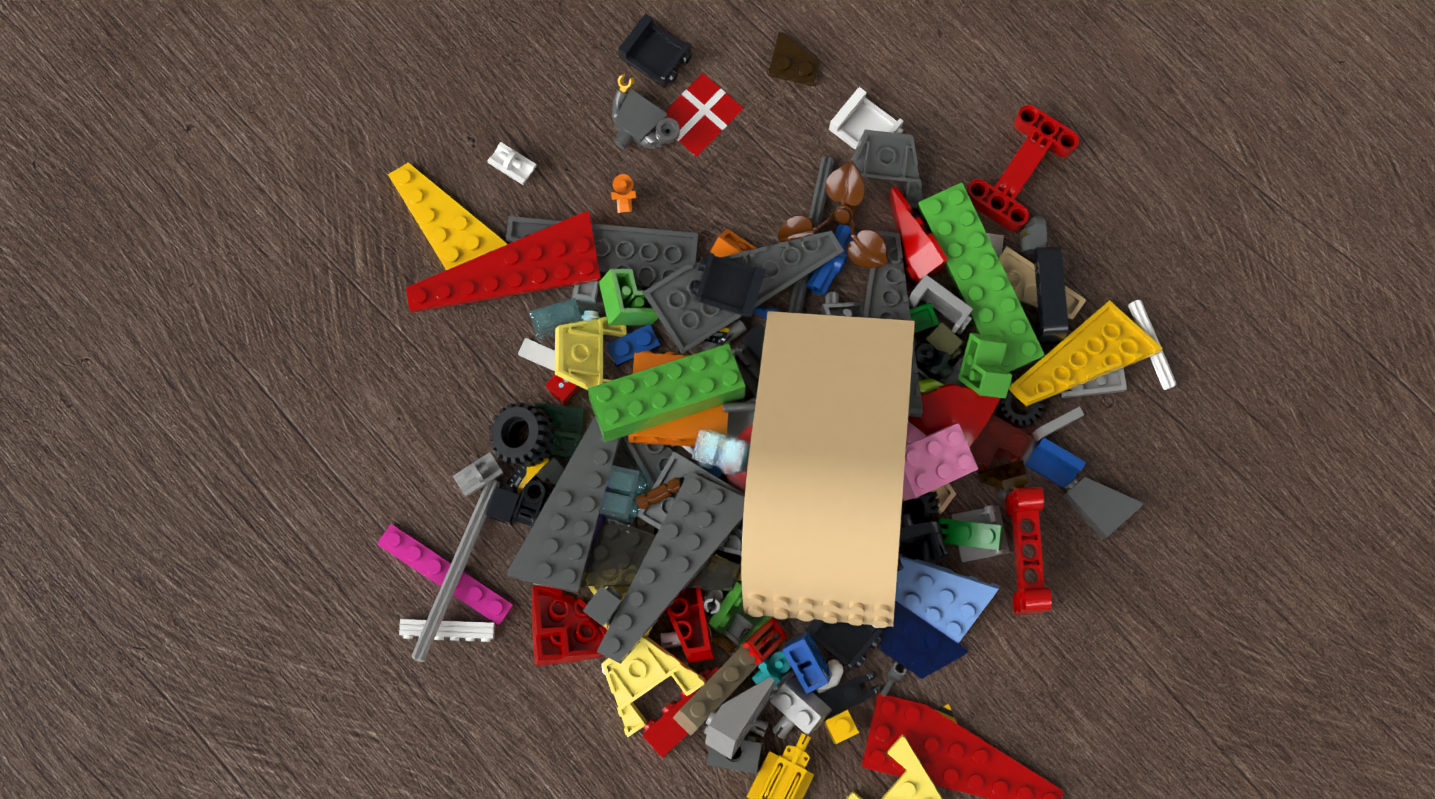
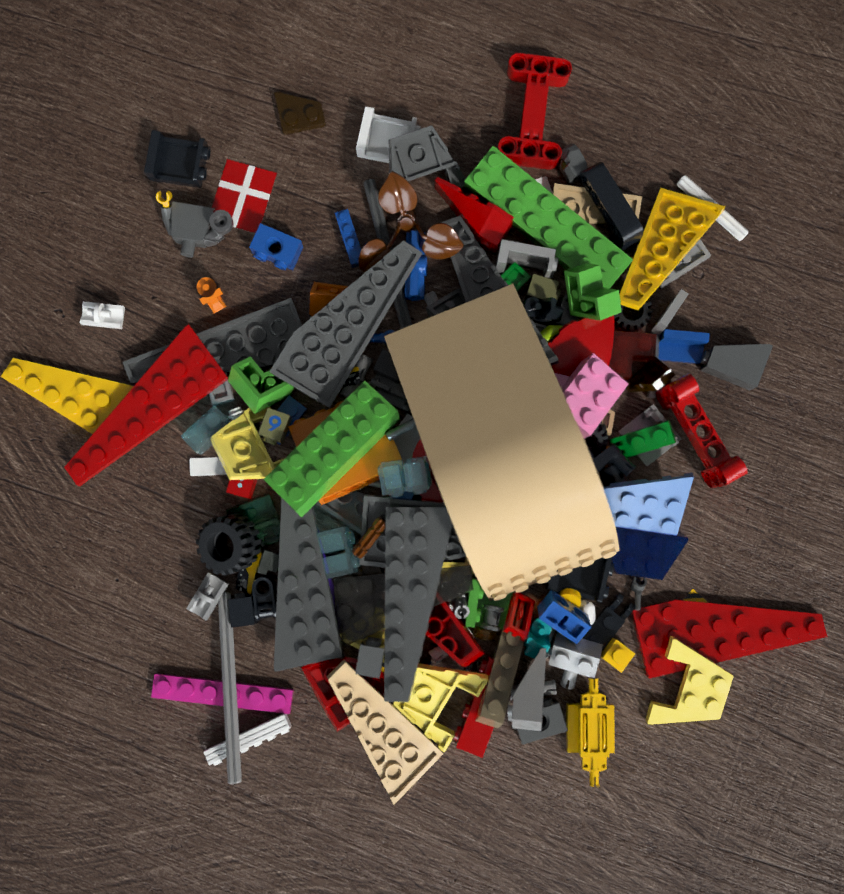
camera: 25 degrees left, 5 degrees up
black panel [691,252,766,318] -> none
none -> blue brick [249,223,304,271]
none -> olive brick [258,408,292,446]
none -> tan wing [327,660,443,805]
none -> blue piece [335,209,361,268]
none -> yellow tile [559,588,581,608]

